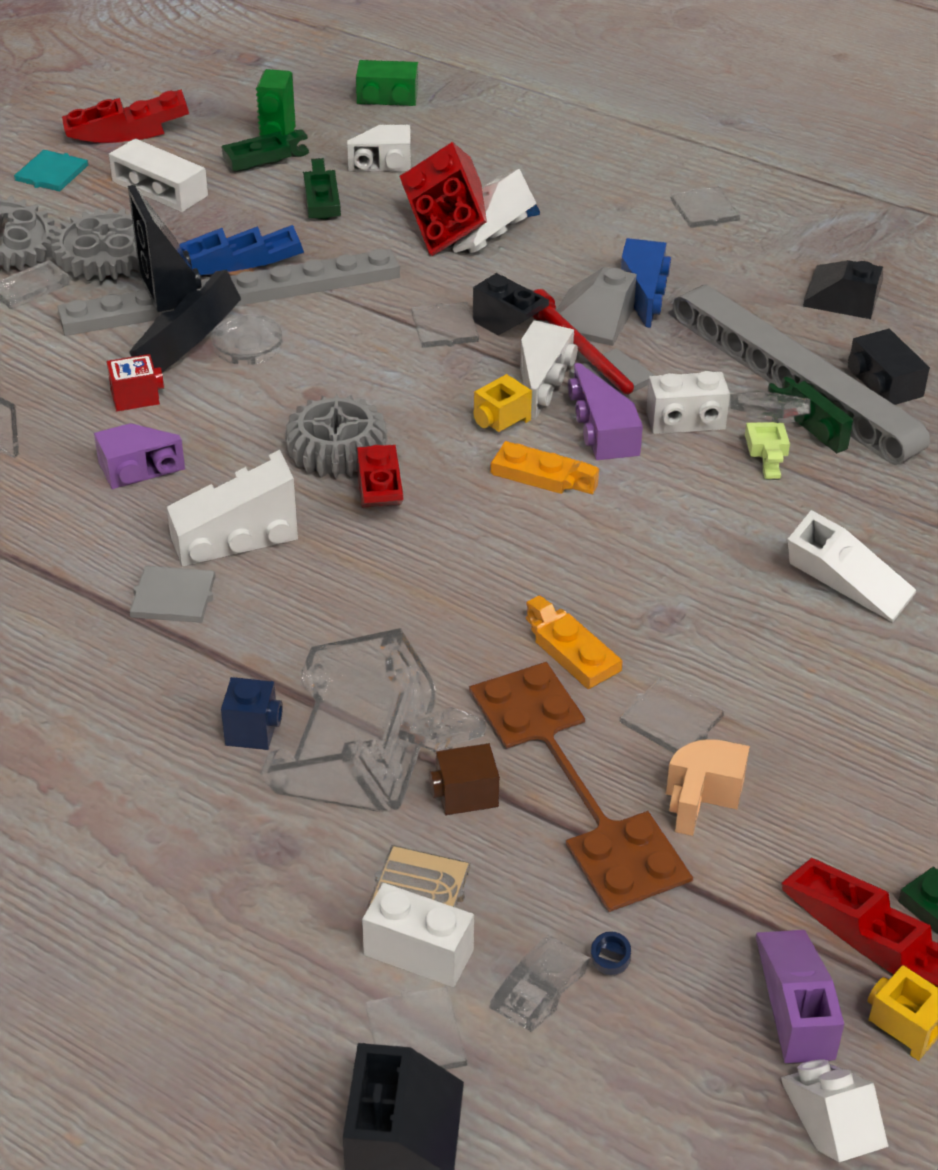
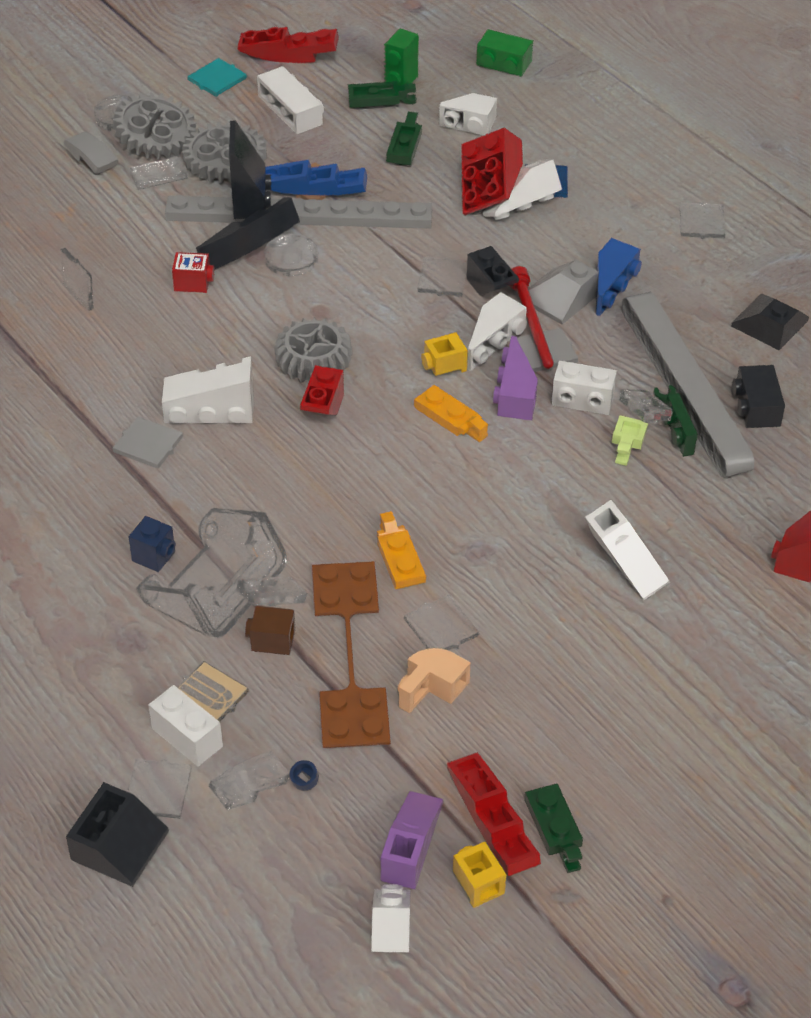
camera: 20 degrees right, 5 degrees up
medium lavender slope [94,423,185,489] -> none

